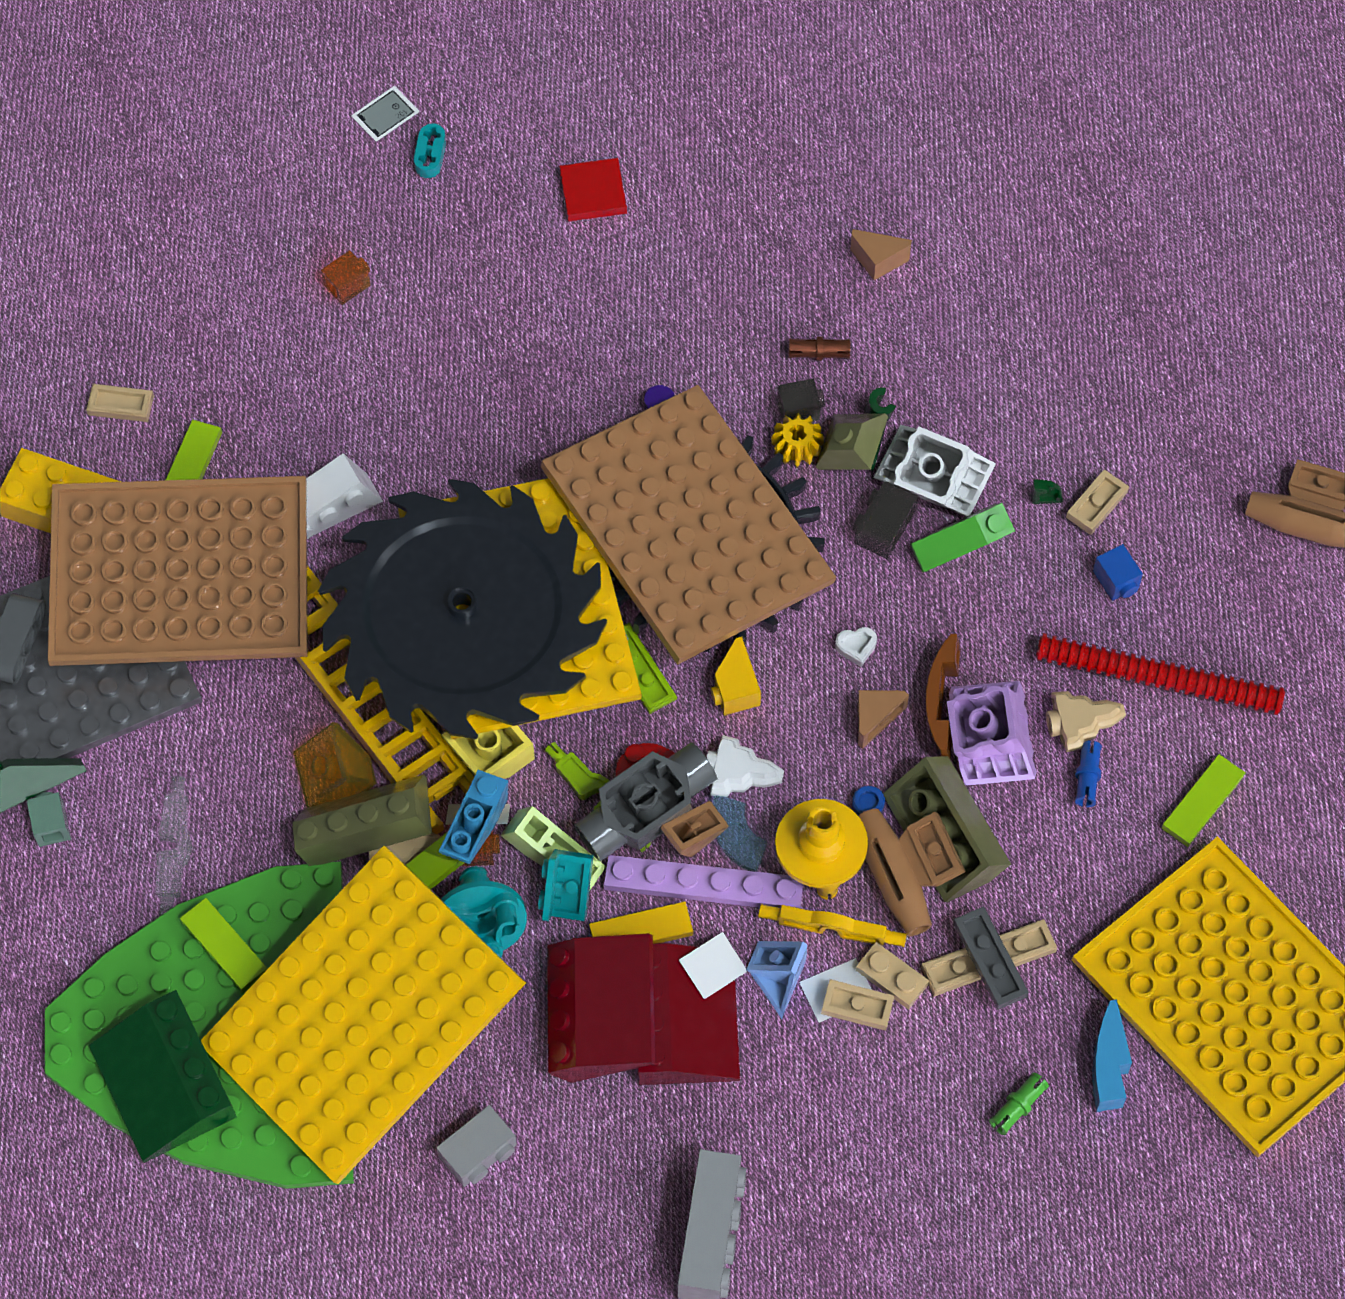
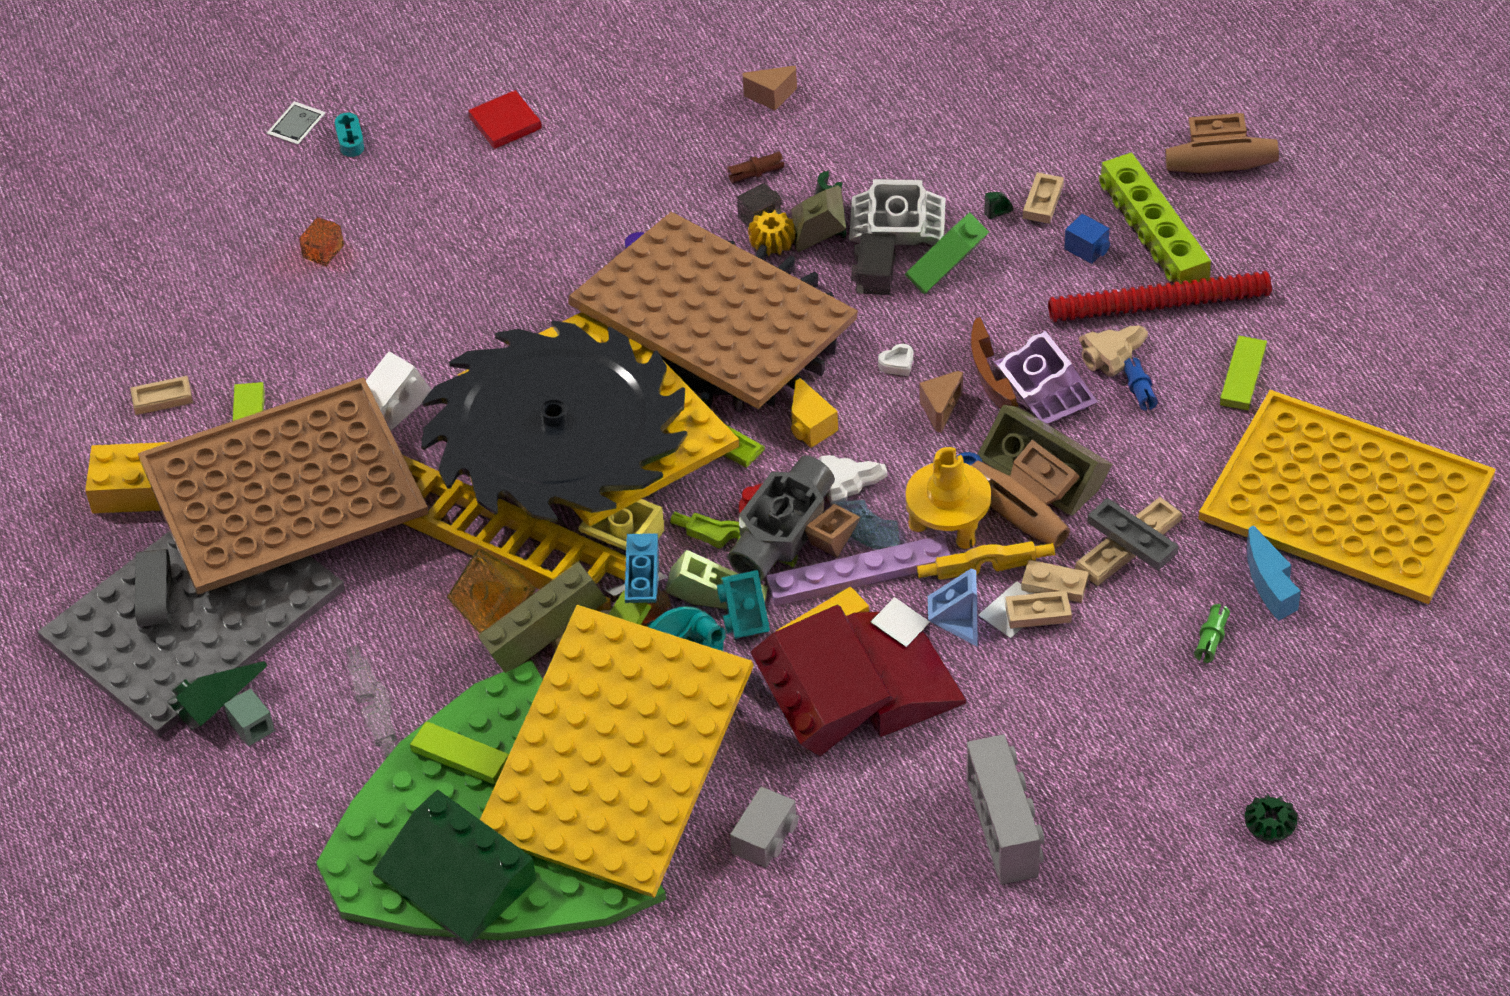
camera: 20 degrees left, 15 degrees down
none -> lime brick [1099,152,1211,284]

